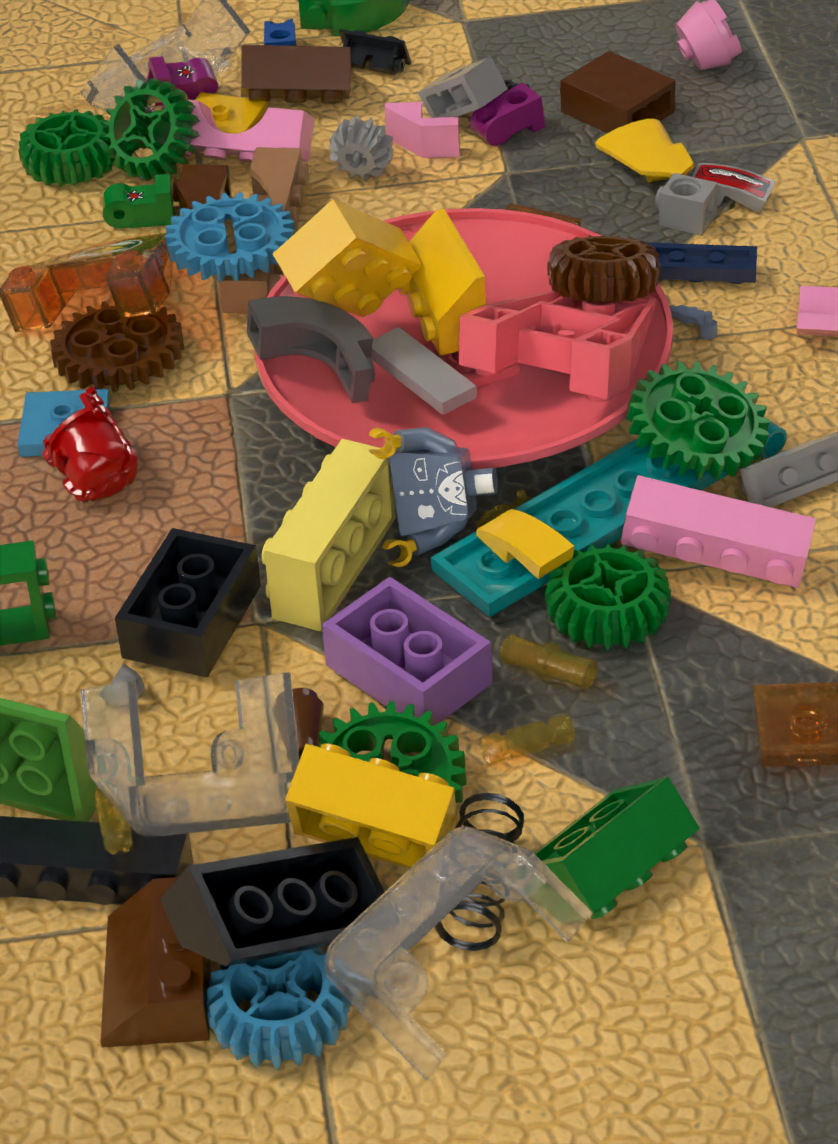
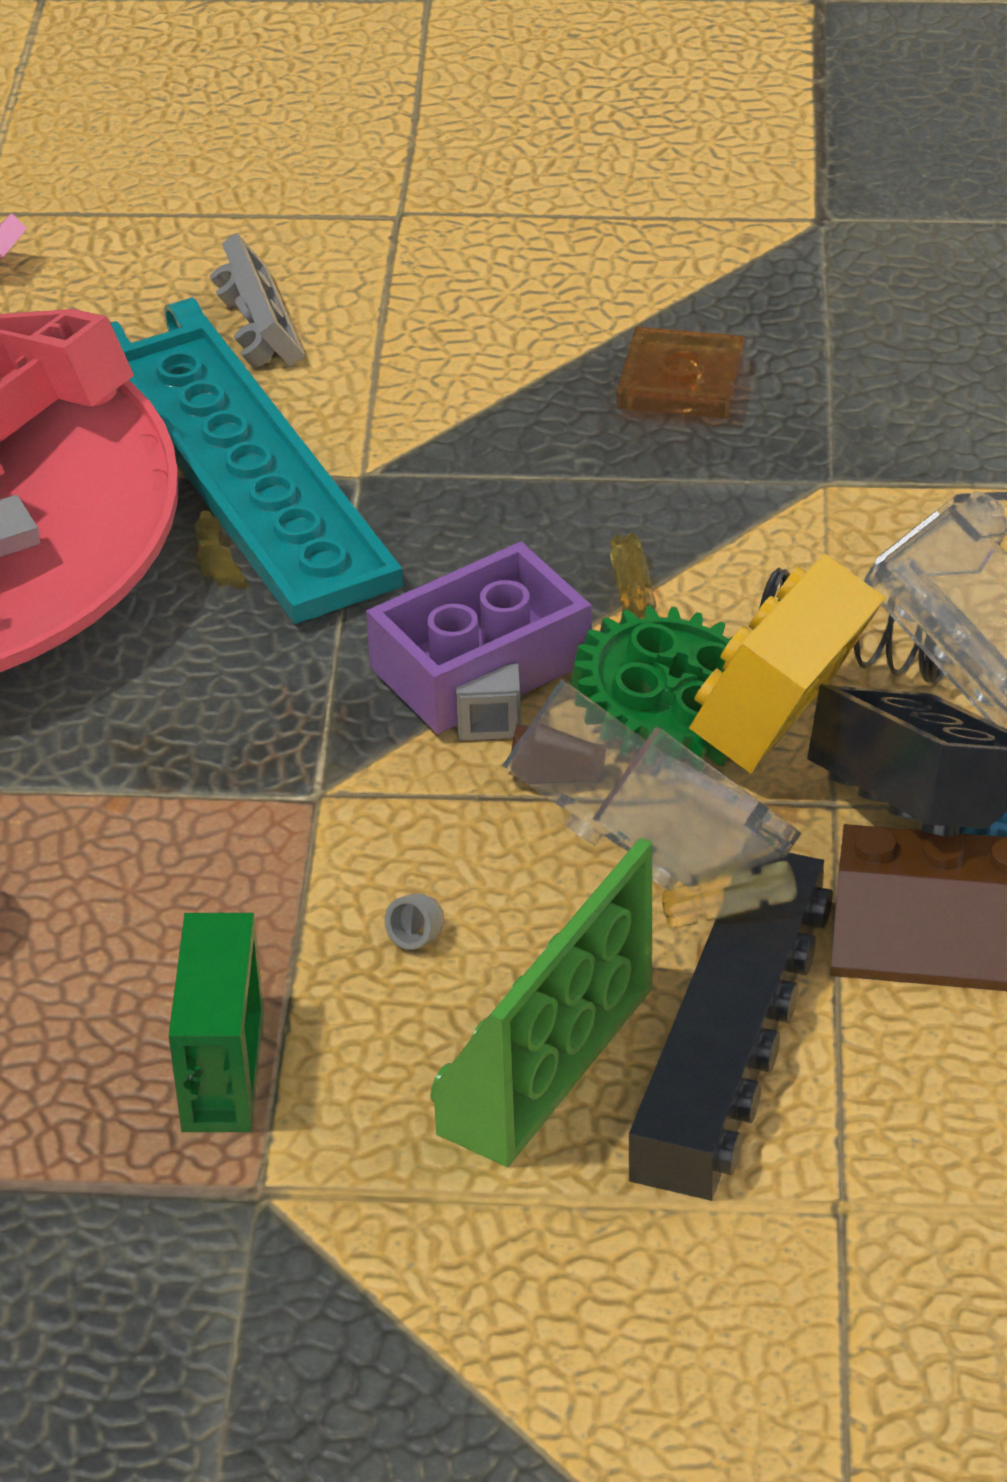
camera: 80 degrees left, 0 degrees up
black brick [115,528,261,677] -> none
light yellow brick [262,439,396,632] -> none
sand blue torso [368,427,498,567] -> none
yellow slope [476,509,575,579] -> none
clear yellow pin [500,634,597,690] -> none
green slope [513,777,700,919] -> none
green gear [545,542,671,651] -> none
bright pink brick [620,475,816,588] -> none
green gear [626,361,770,480] -> none
none -> light grey slope [456,663,521,741]

